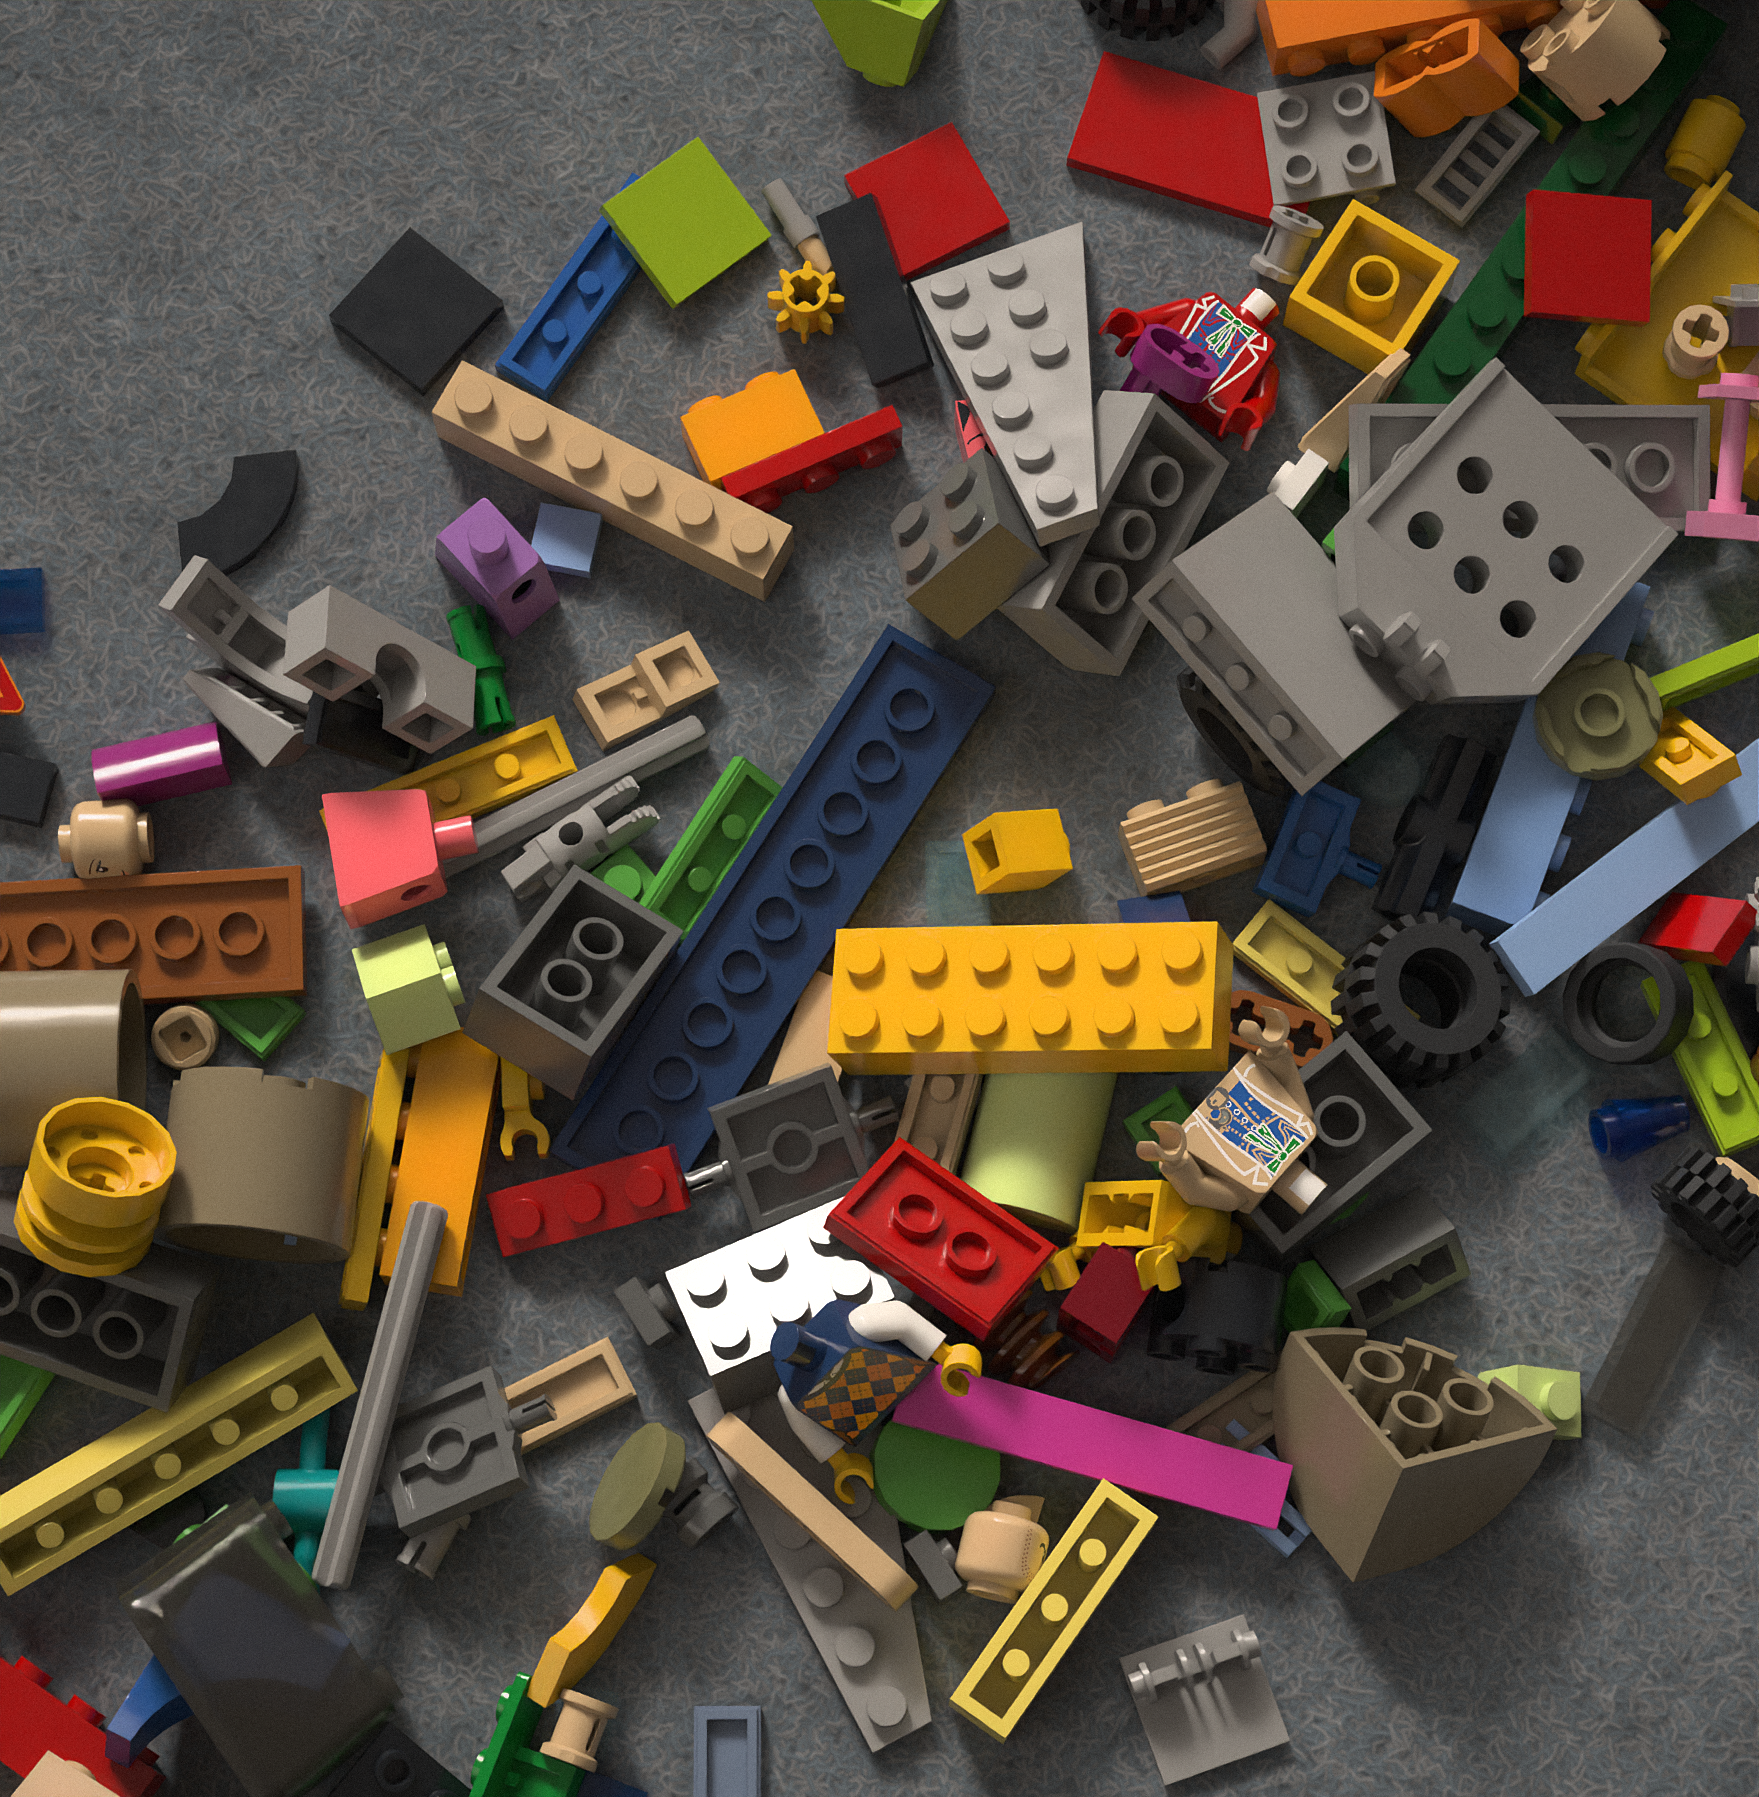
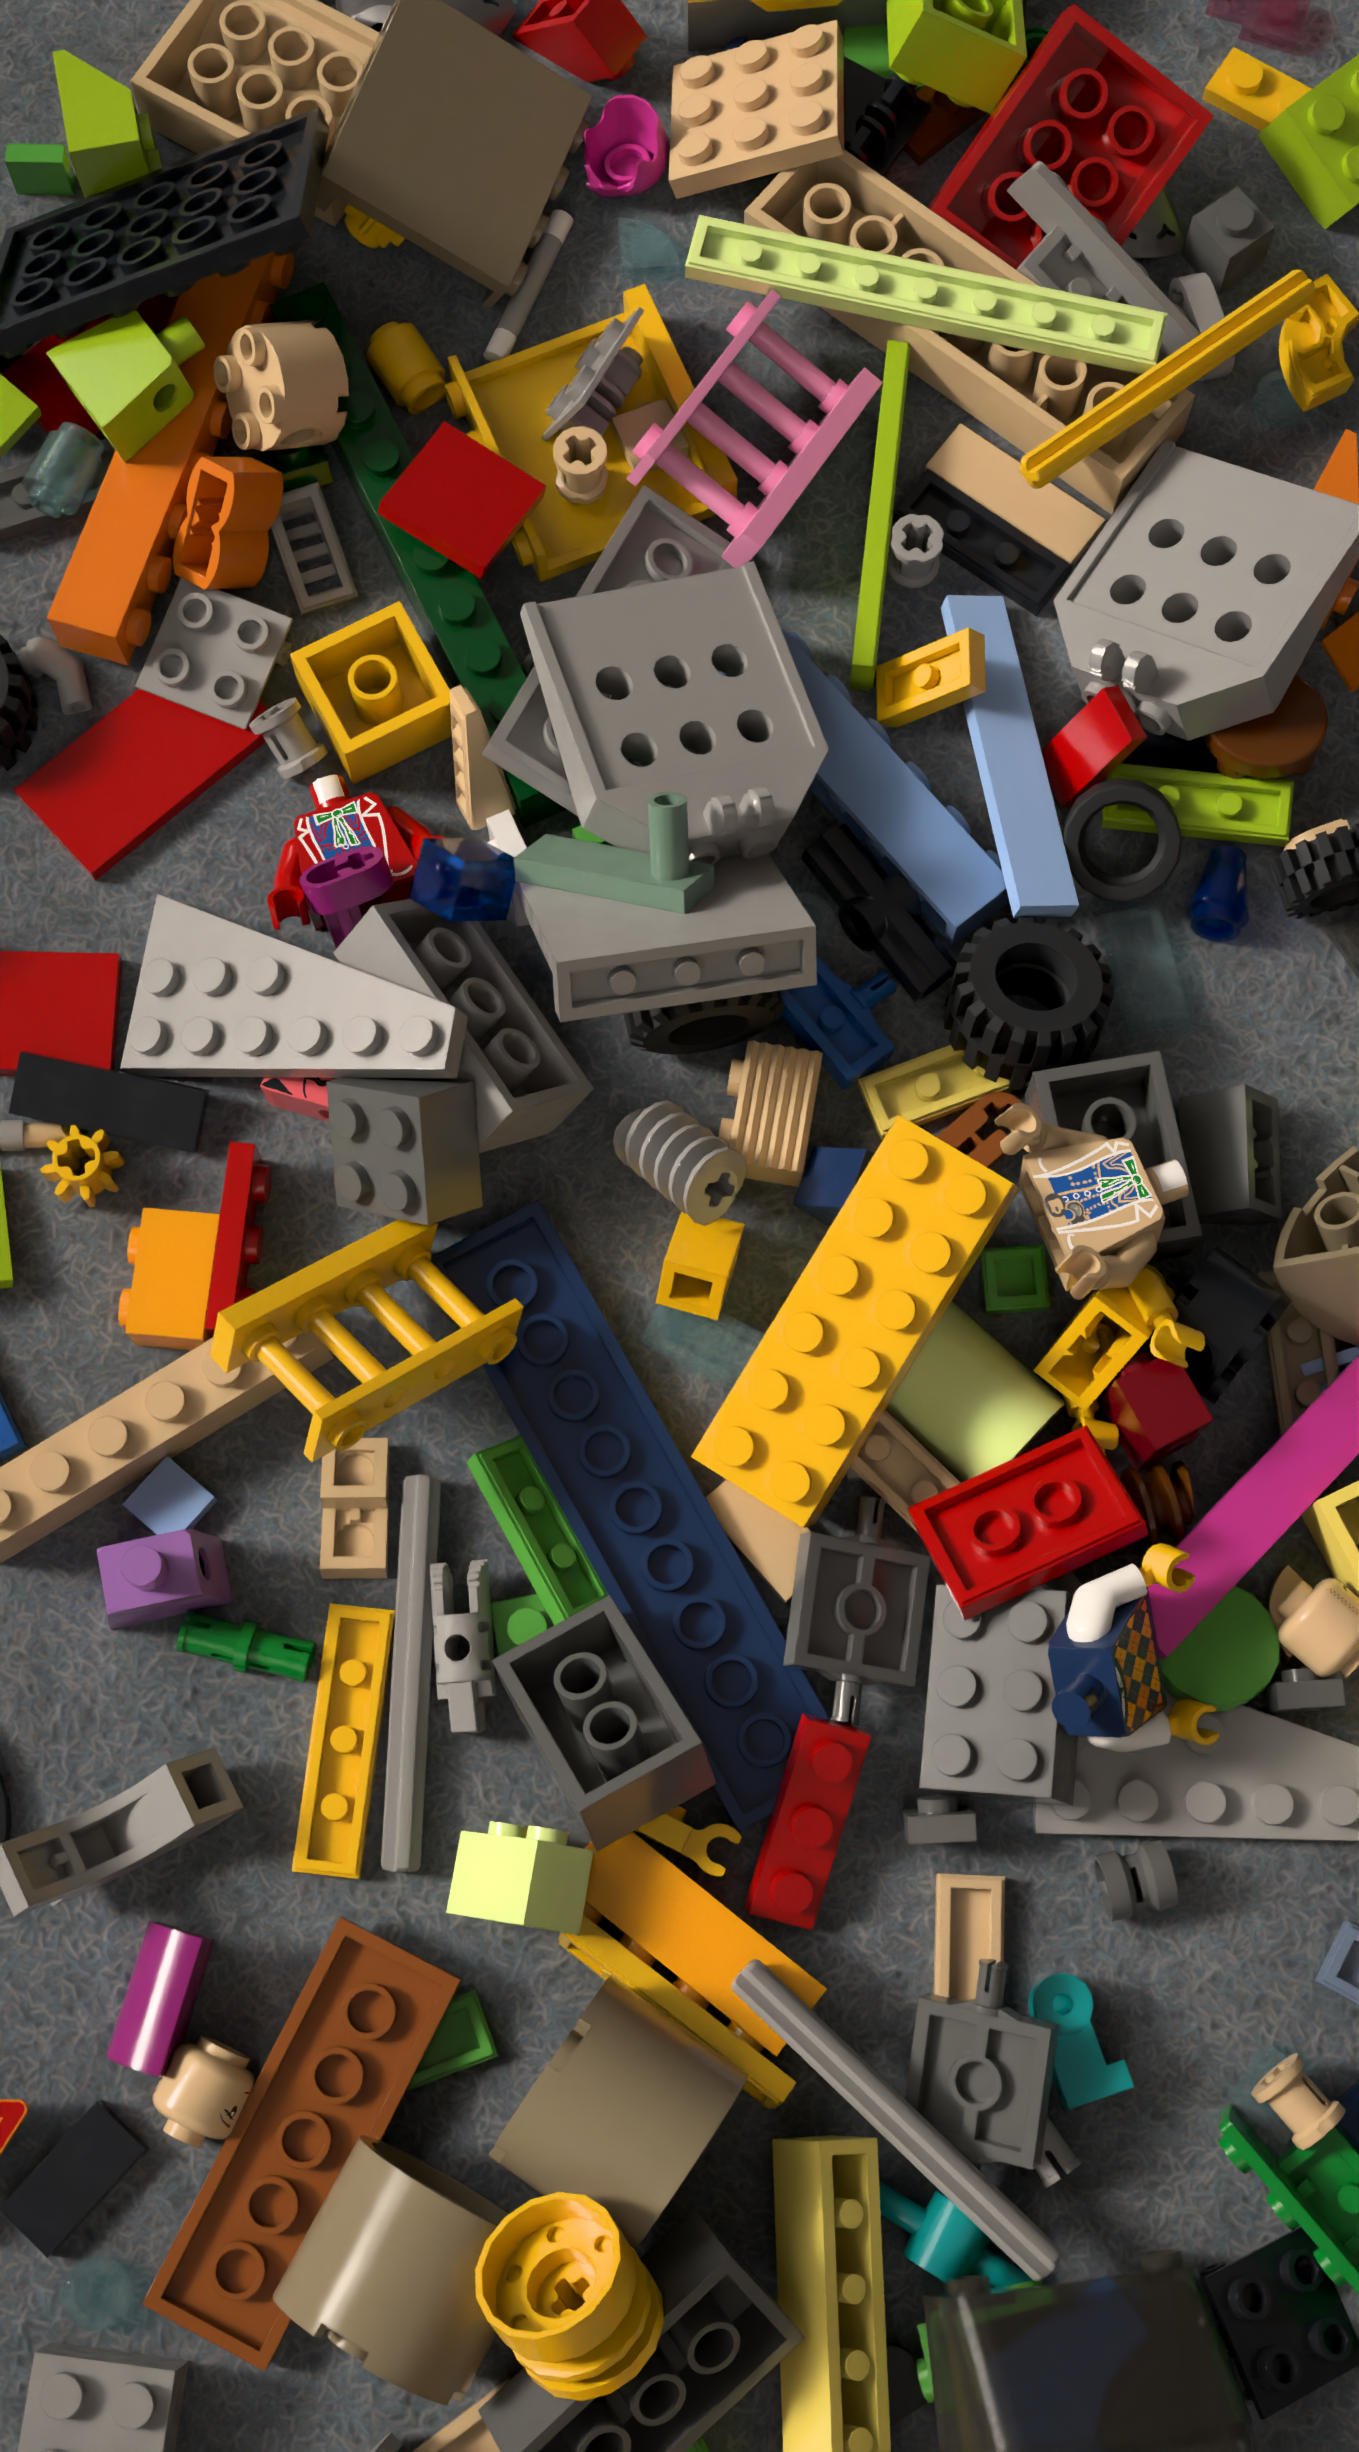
camera: 60 degrees left, 0 degrees up
tan tile [151,1003,219,1070] -> none
light grey slope [182,667,310,767] -> none
light grey arch [283,585,476,754] -> none
black tile [302,690,418,775] -> none
coral torso [322,789,479,929] -> none
yellow tile [527,1553,657,1708] -> none
olive tile [589,1422,686,1550] -> none
tan beam [706,1412,919,1612] -> none
bright green tile [1283,1260,1352,1333] -> none
olive tile [1532,652,1663,781] -> none
none -> yellow fence [210,1219,524,1462]
none -> clear blue brick [409,838,516,922]
none -> sand green piece [514,792,715,914]
none -> light grey piece [613,1100,746,1226]
none -> teal leg [1028,1973,1134,2110]

